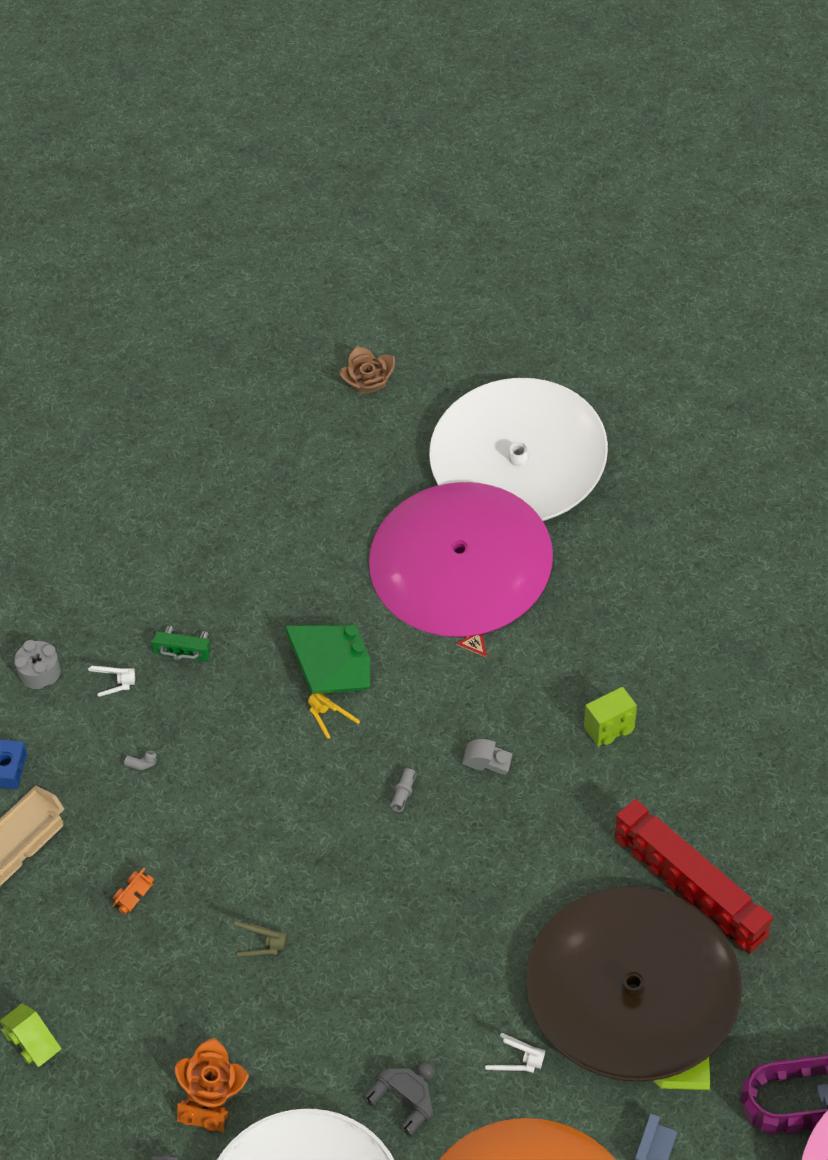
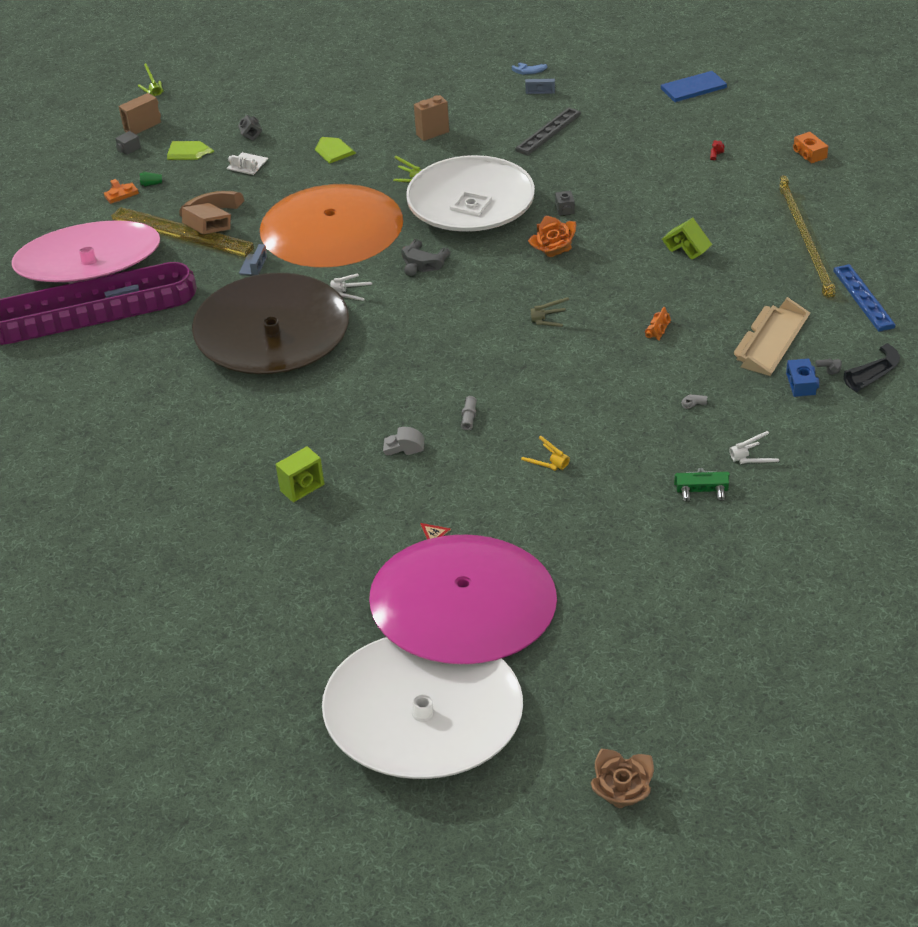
camera: 170 degrees right, 10 degrees down
light grey brick [14,640,61,689] -> none
green slope [285,623,370,694] -> none
red brick [614,798,773,955] -> none

